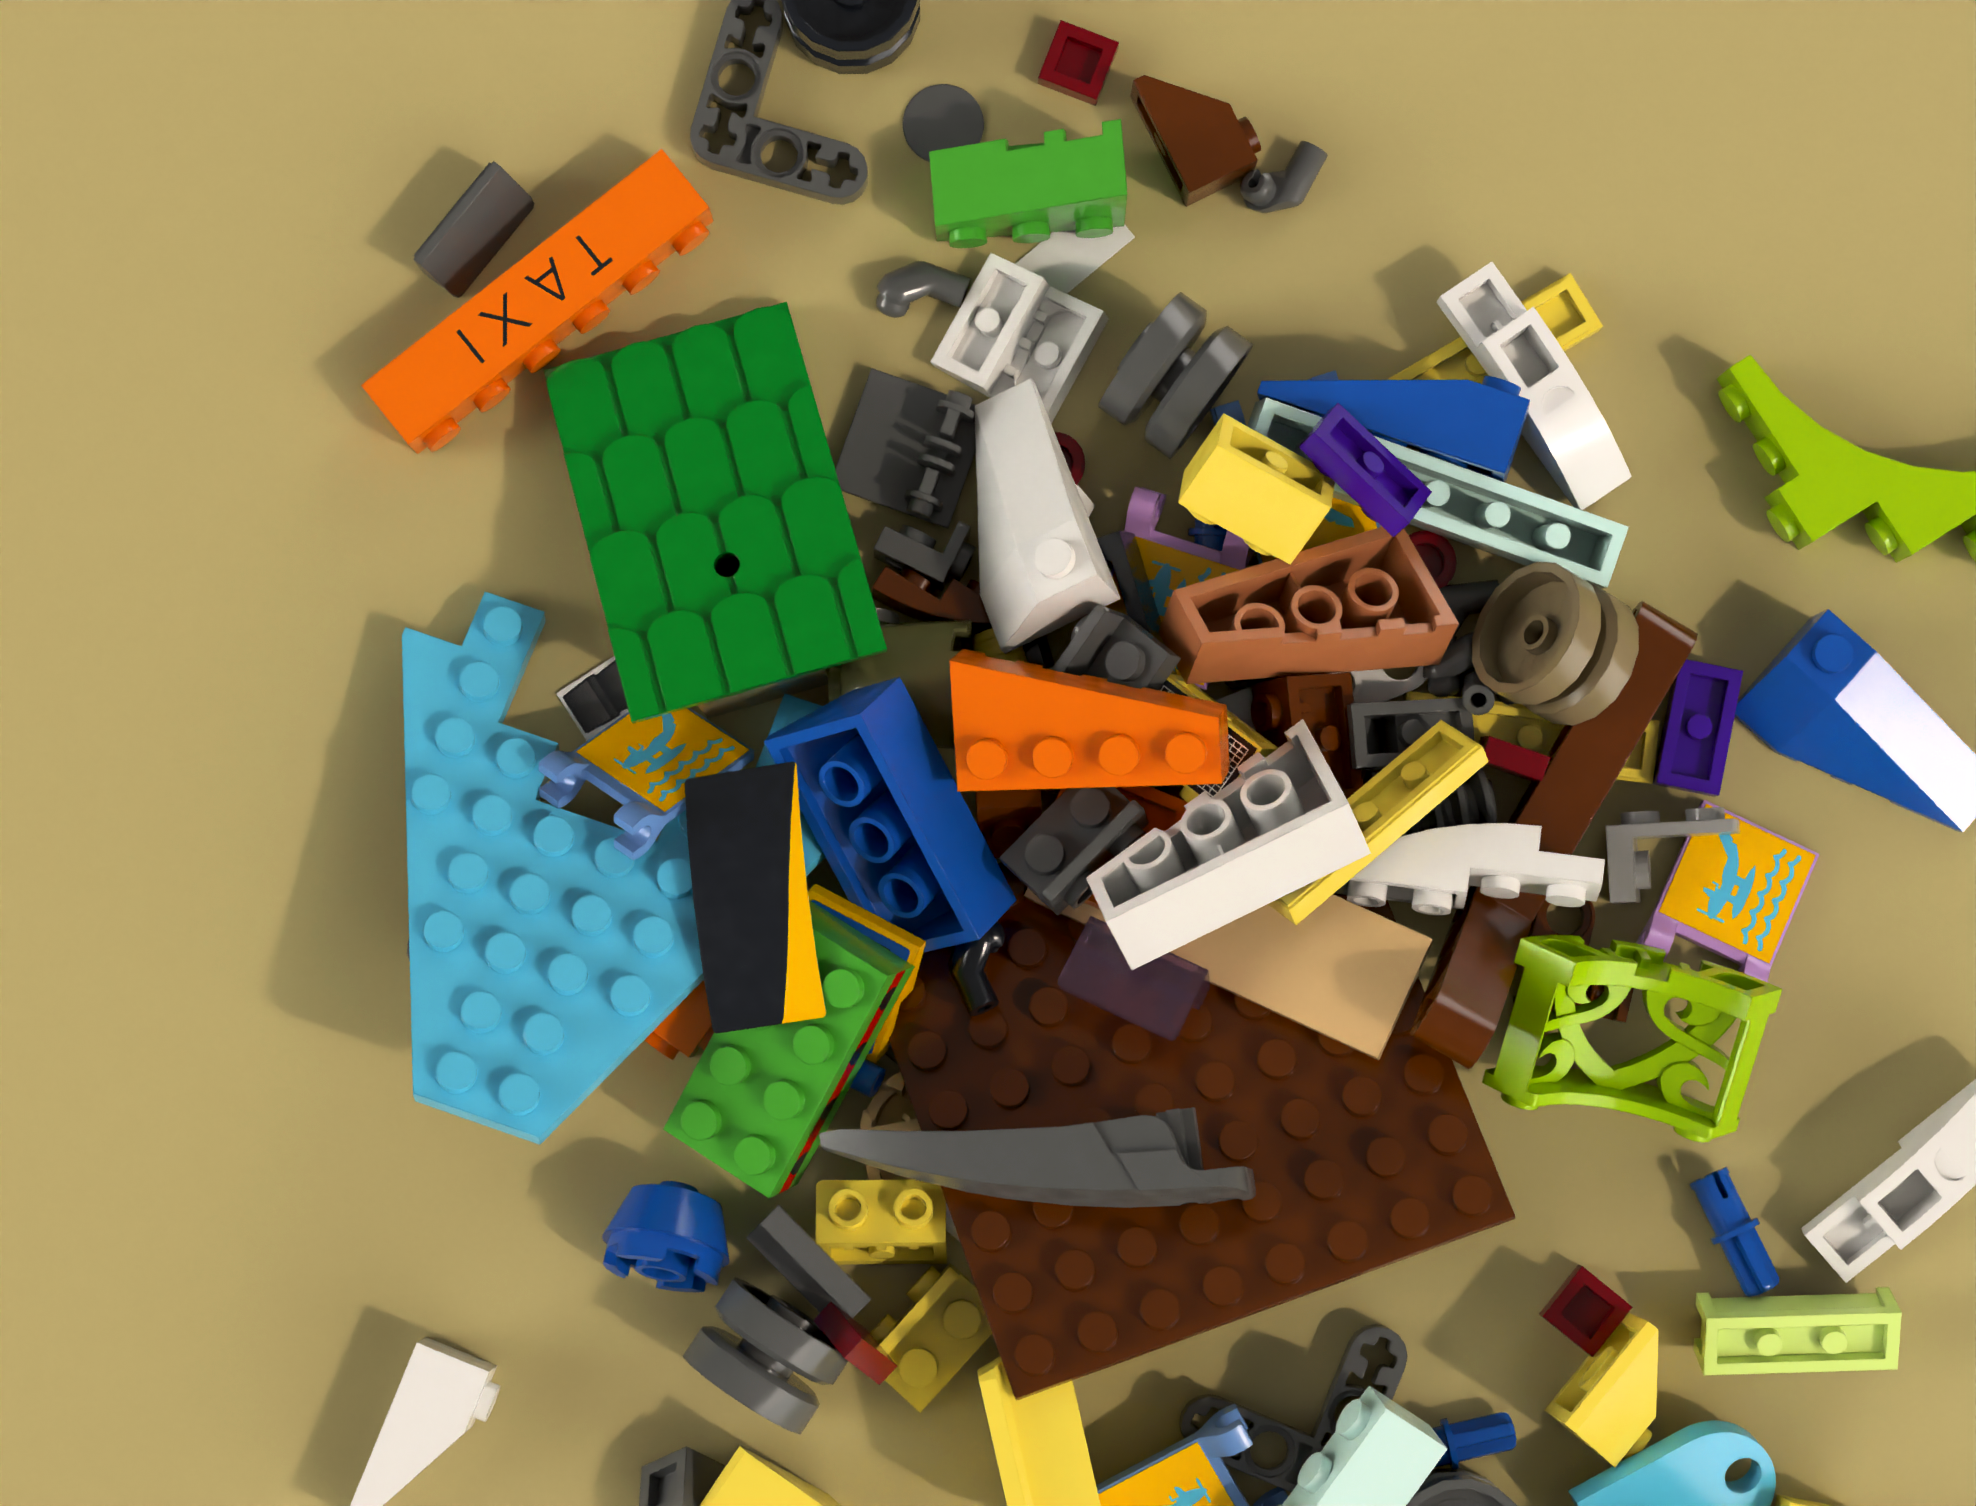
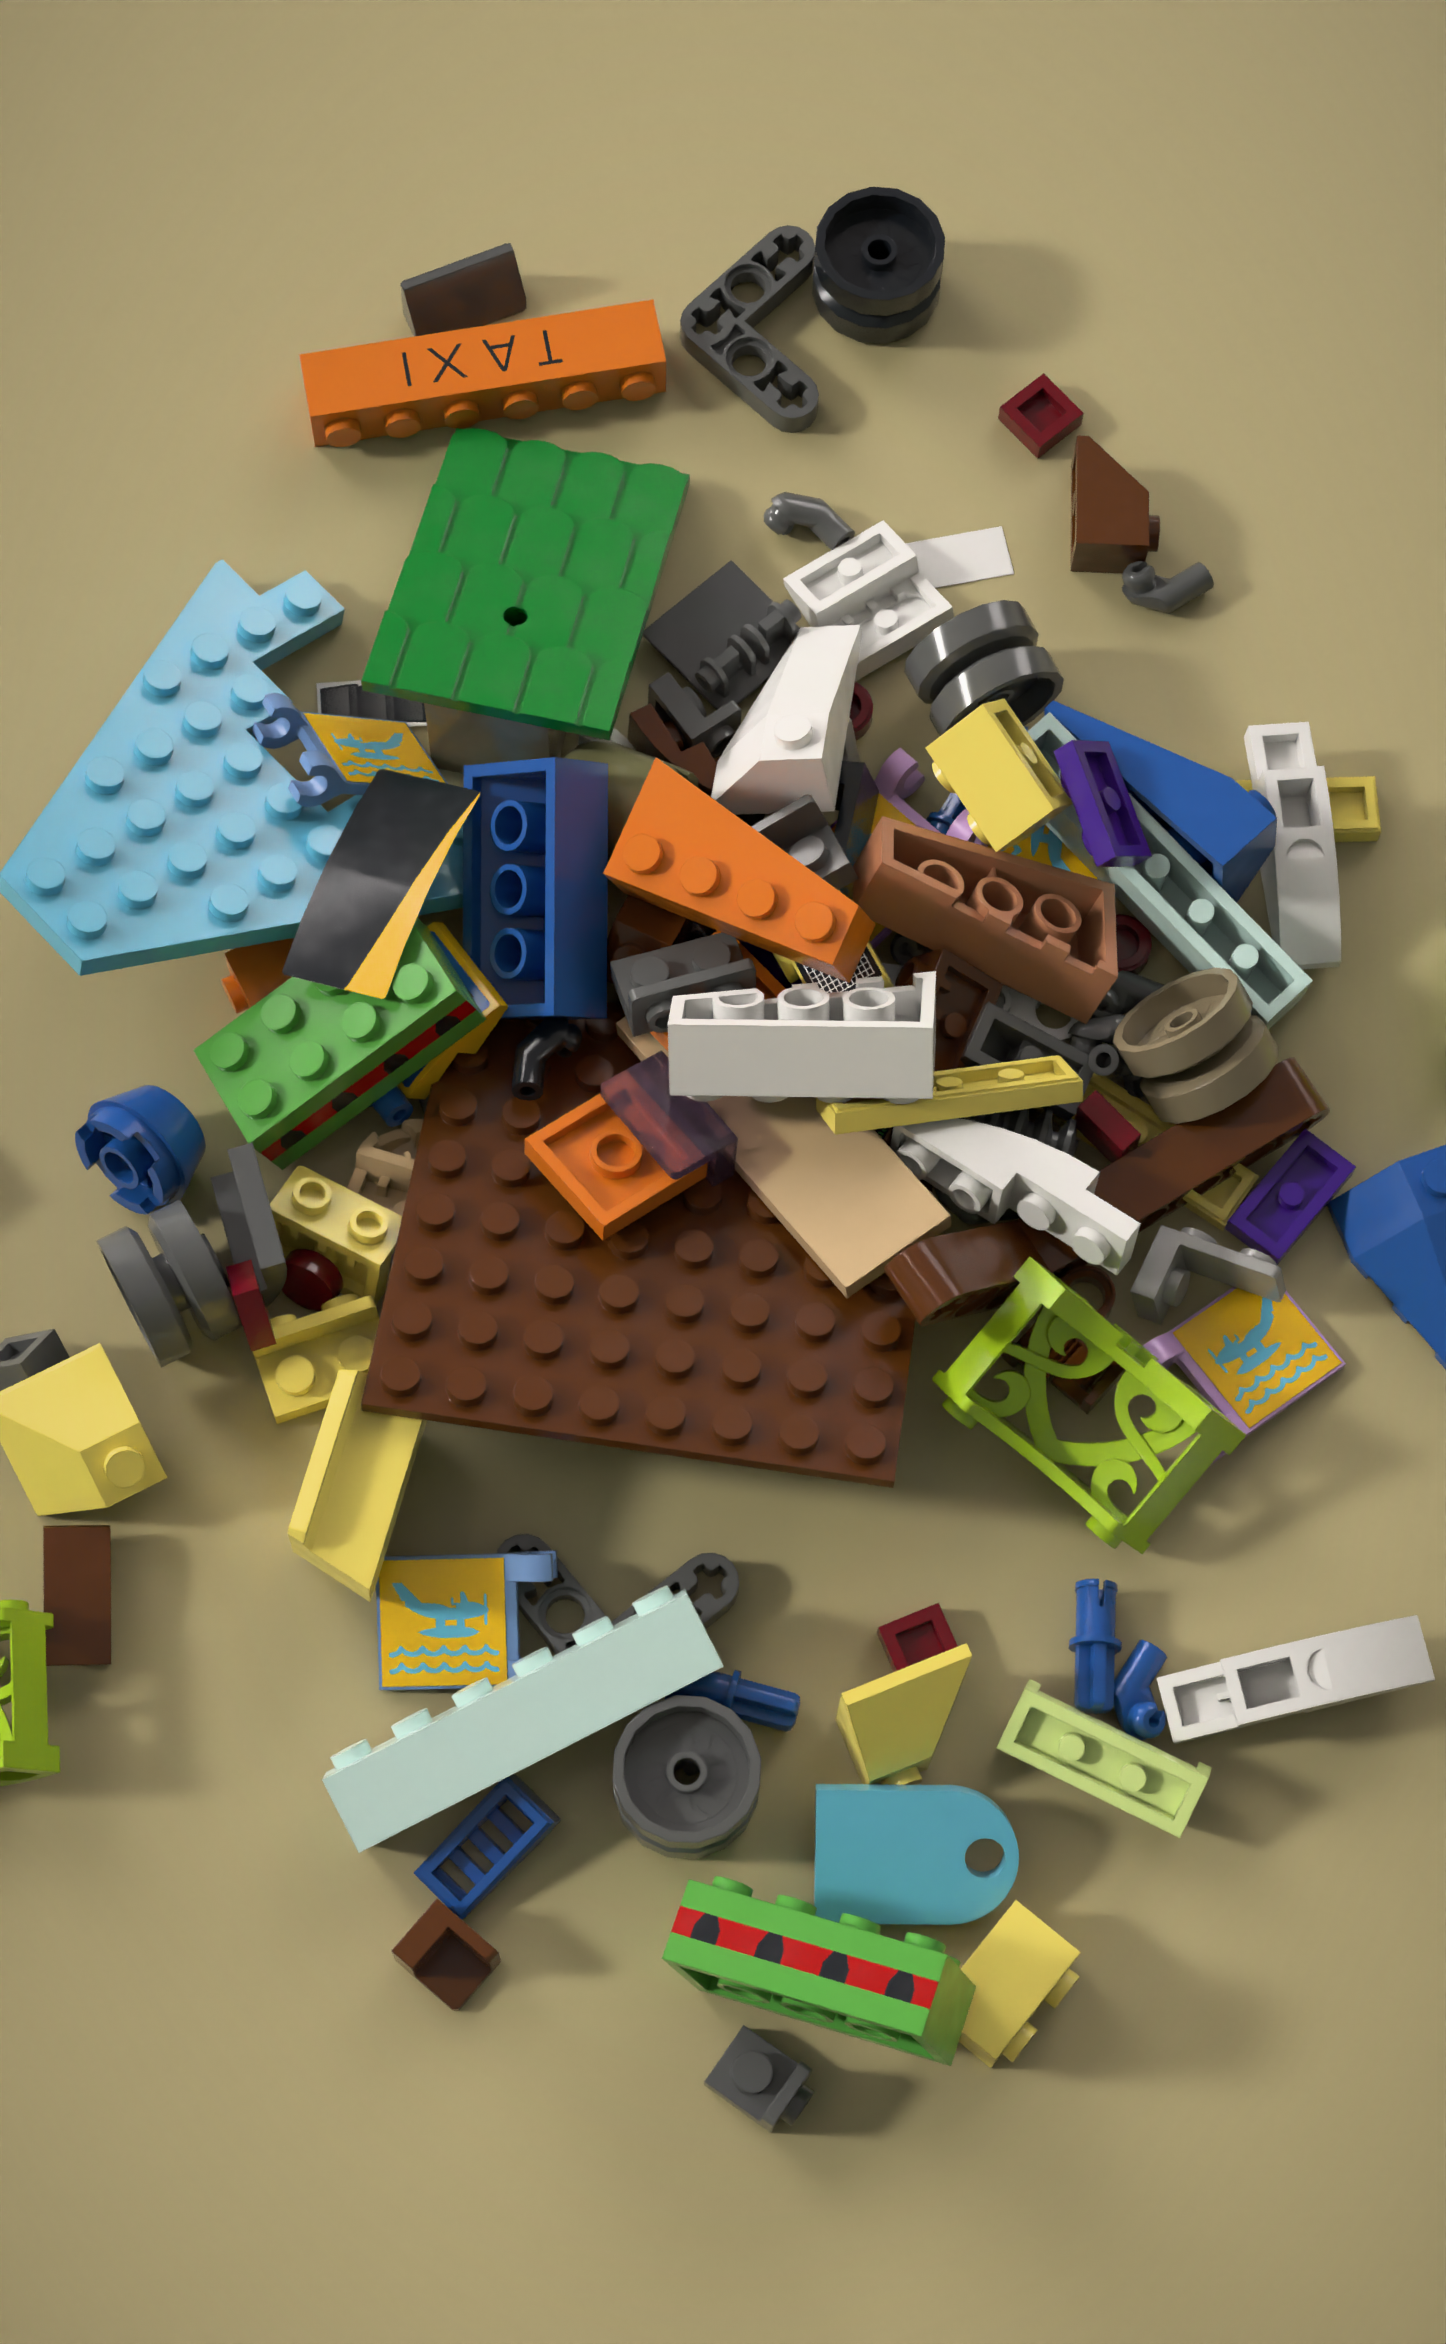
camera: 30 degrees right, 15 degrees down
dark grey piece [819,1107,1256,1208] -> none
dark grey sticker [903,84,984,162] -> none
bright green wedge [929,119,1128,248] -> none
none -> dark red tile [282,1249,344,1311]
none -> orange plate [524,1076,708,1241]
none -> blue arm [1114,1640,1167,1740]

